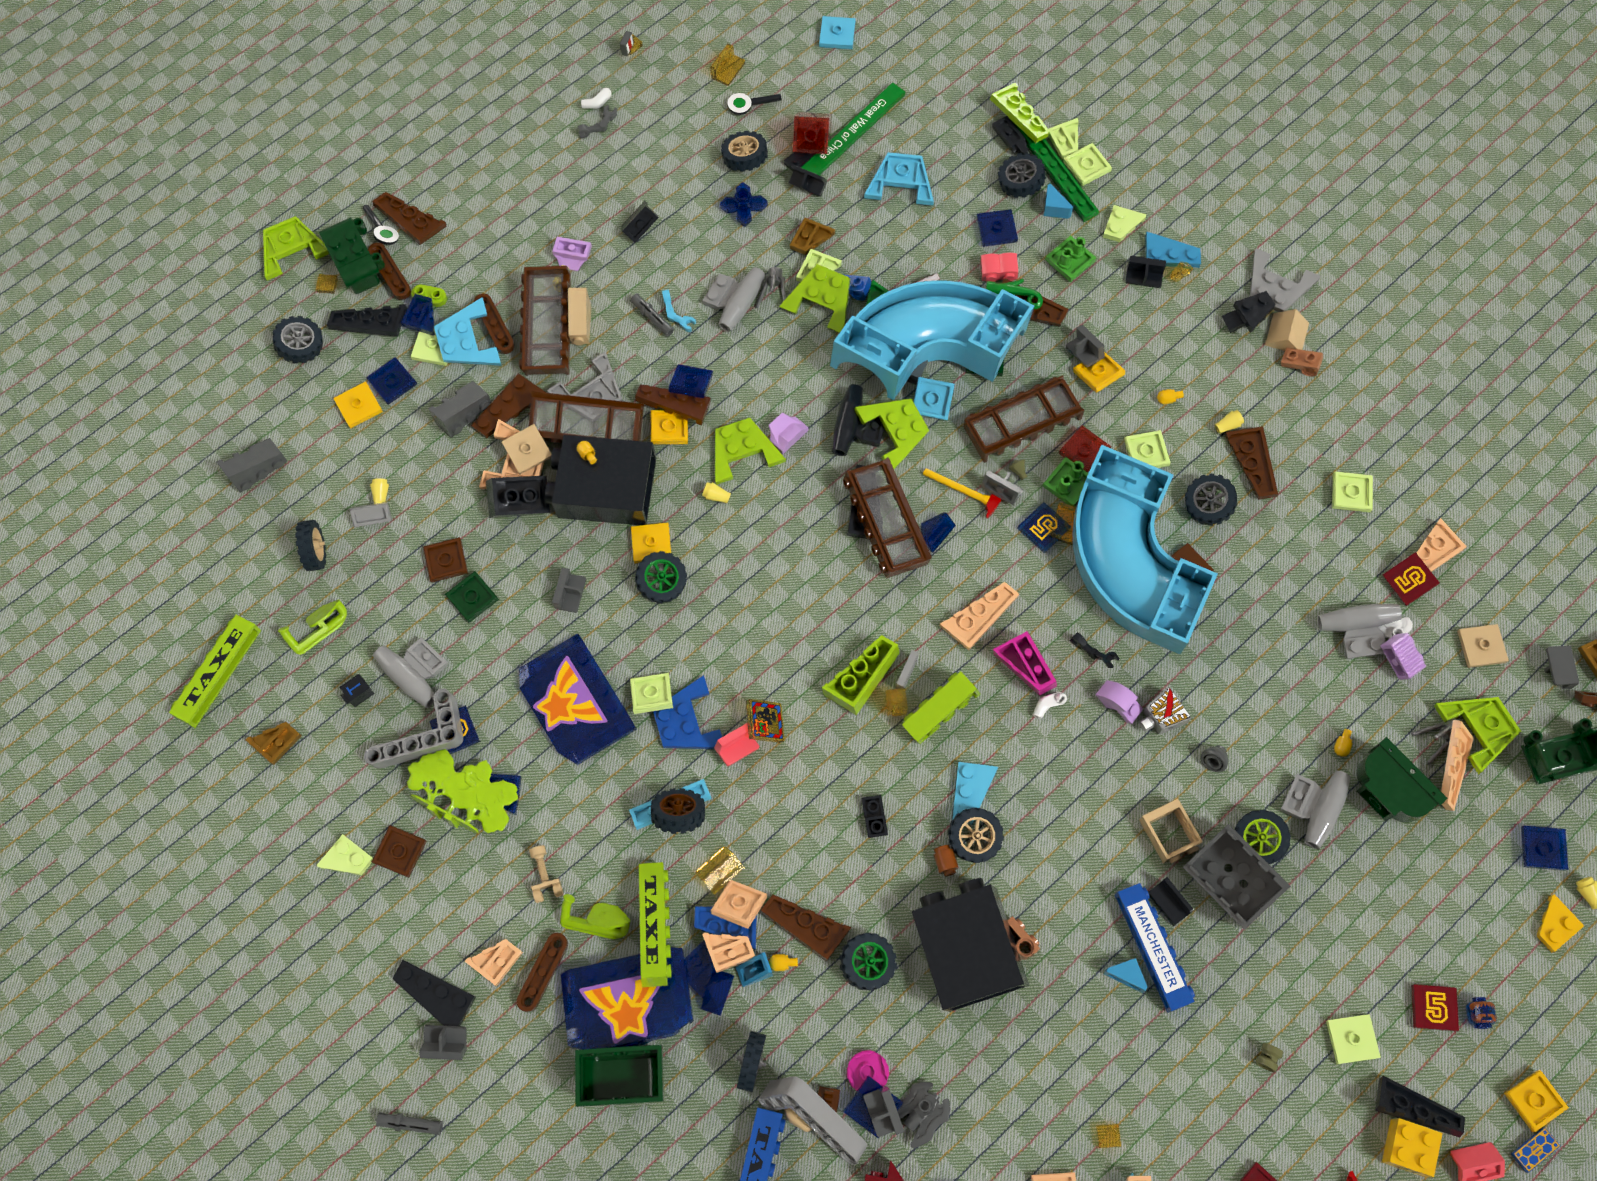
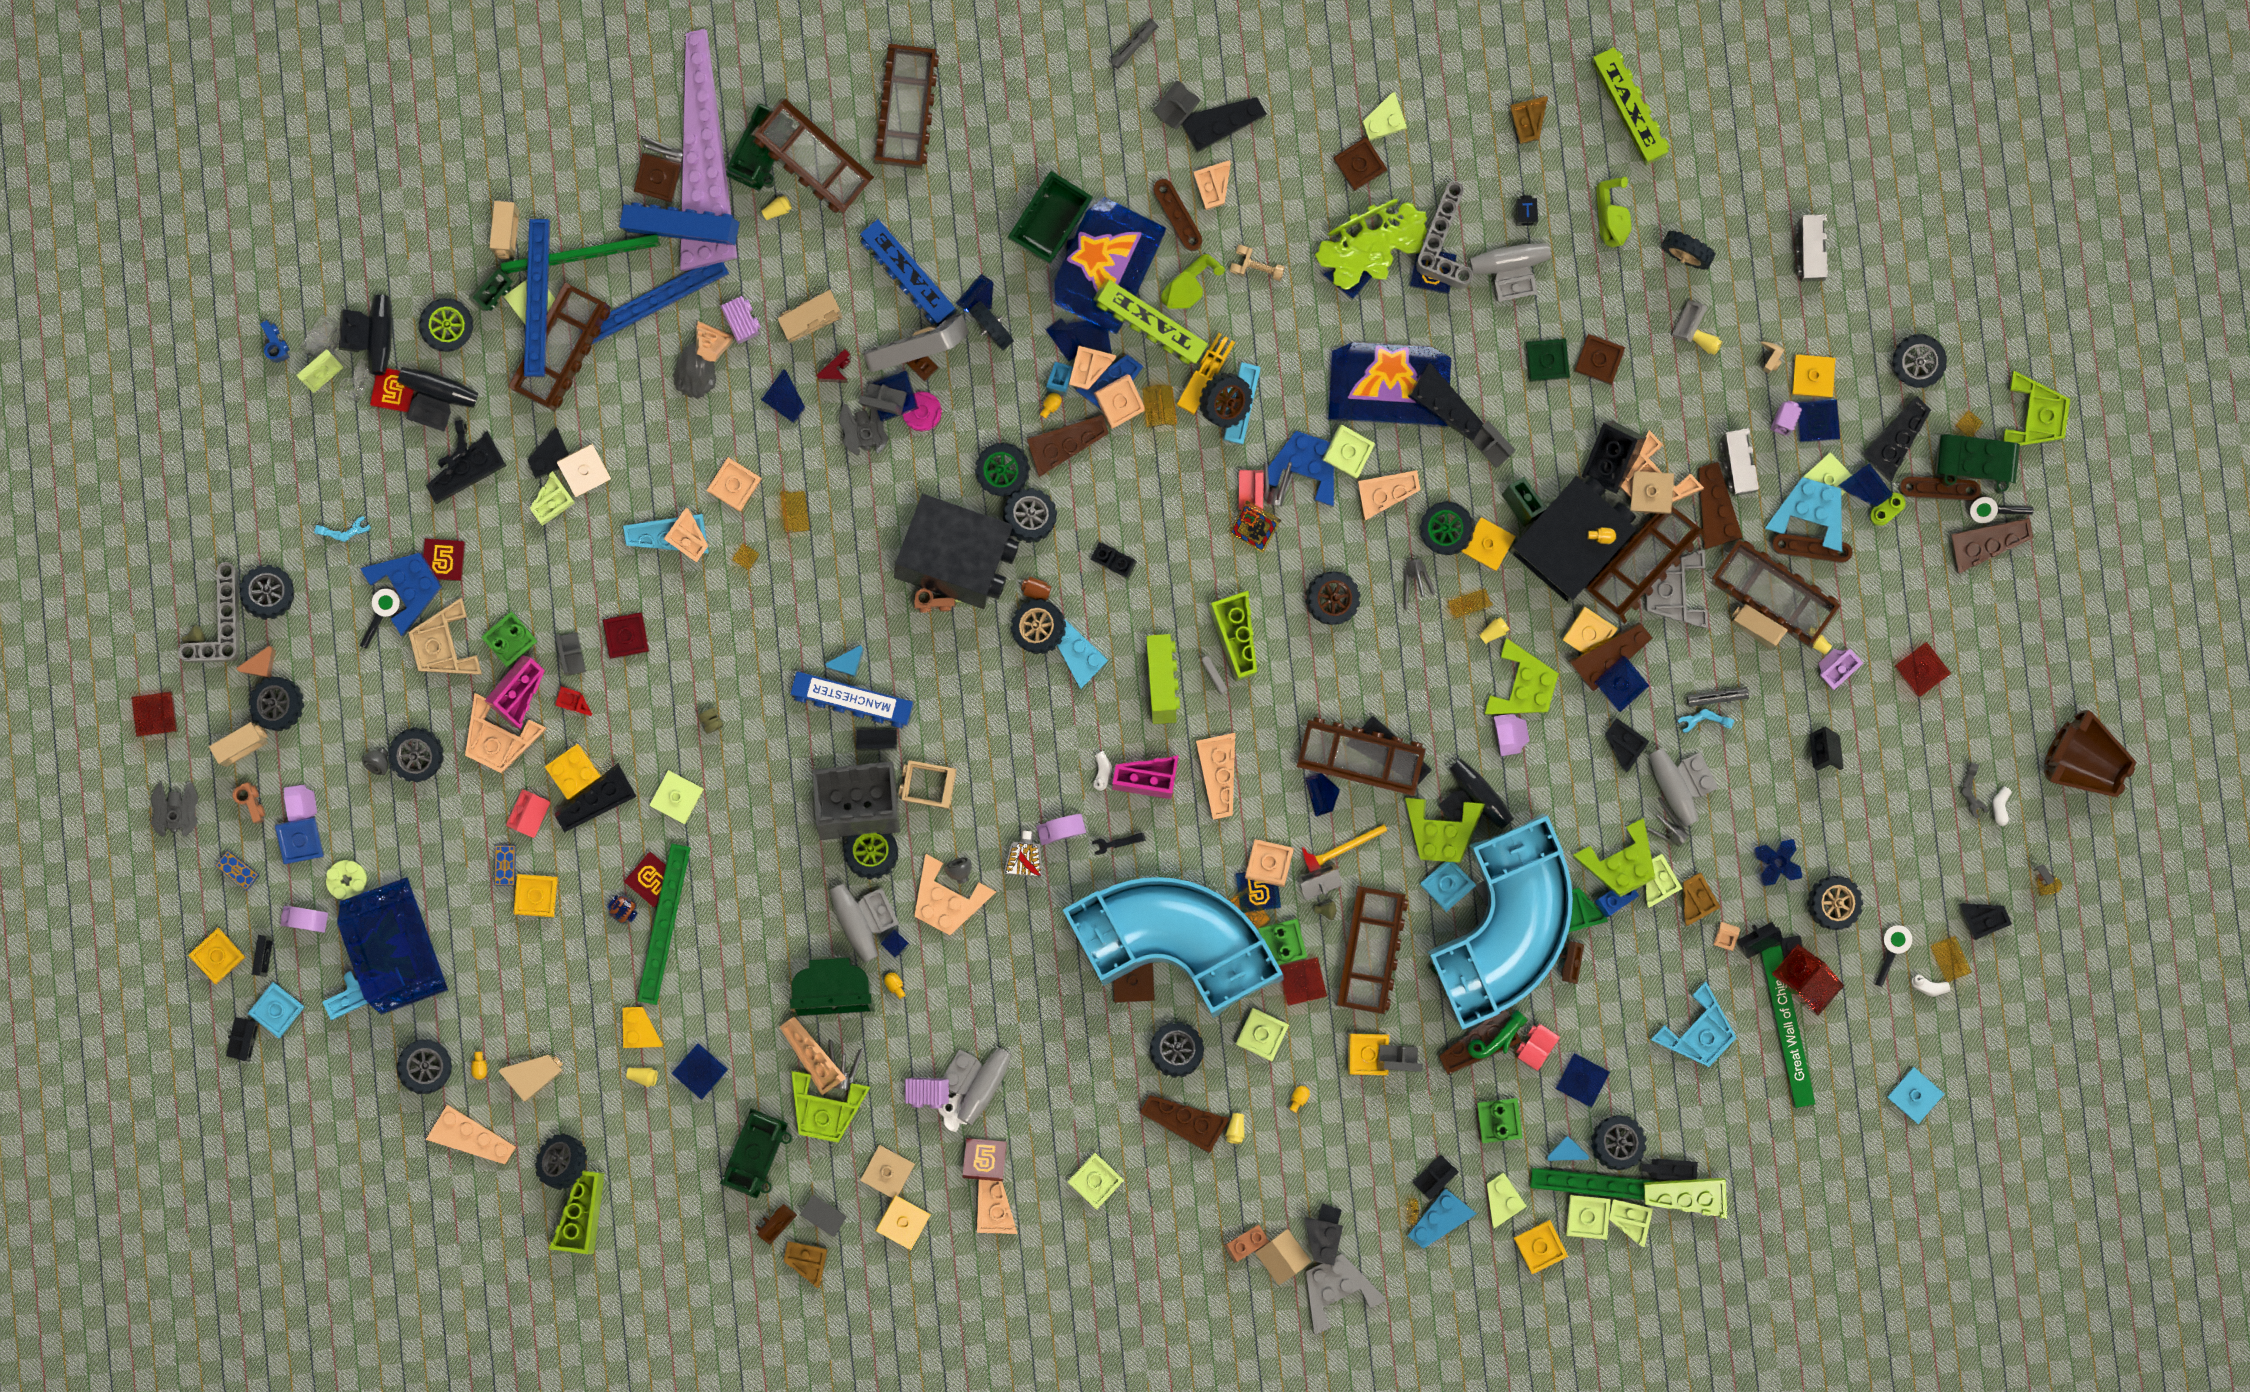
camera: 125 degrees right, 15 degrees up
clear yellow brick [885,688,908,716] -> none
none -> green tile [637,843,691,1005]
none -> clear yellow panel [780,491,810,534]
none -> yellow plate [875,1195,931,1250]
none -> clear blue brick [881,929,910,959]
none -> light nougat wing [915,854,996,935]
none -> clear blue slope [955,274,994,312]
none -> black wheel [1003,488,1057,543]
none -> yellow arm [1176,332,1236,415]
none -> light nougat tile [1245,839,1294,887]
none -> flat silver plant [1264,462,1293,506]
none -> black wheel [1305,571,1361,625]
none -> light nougat wing [1358,470,1420,520]
none -> flat silver plant [1404,559,1436,610]
none -> black wing [1408,362,1484,441]
none -> clear yellow panel [1447,588,1493,621]
none -> dark green brick [1502,477,1547,527]
none -> yellow plate [1514,1220,1568,1274]
none -> black wing [1605,718,1649,773]
none -> light nougat slope [1714,922,1740,951]
none -> tan plate [1760,341,1785,374]
none -> lavender brick [1770,401,1802,436]
none -> clear red plate [1894,642,1951,698]
none -> white arm [1912,974,1950,997]
none -> black wing [1958,903,2012,940]
none -> reddish brown cone [2044,710,2137,798]

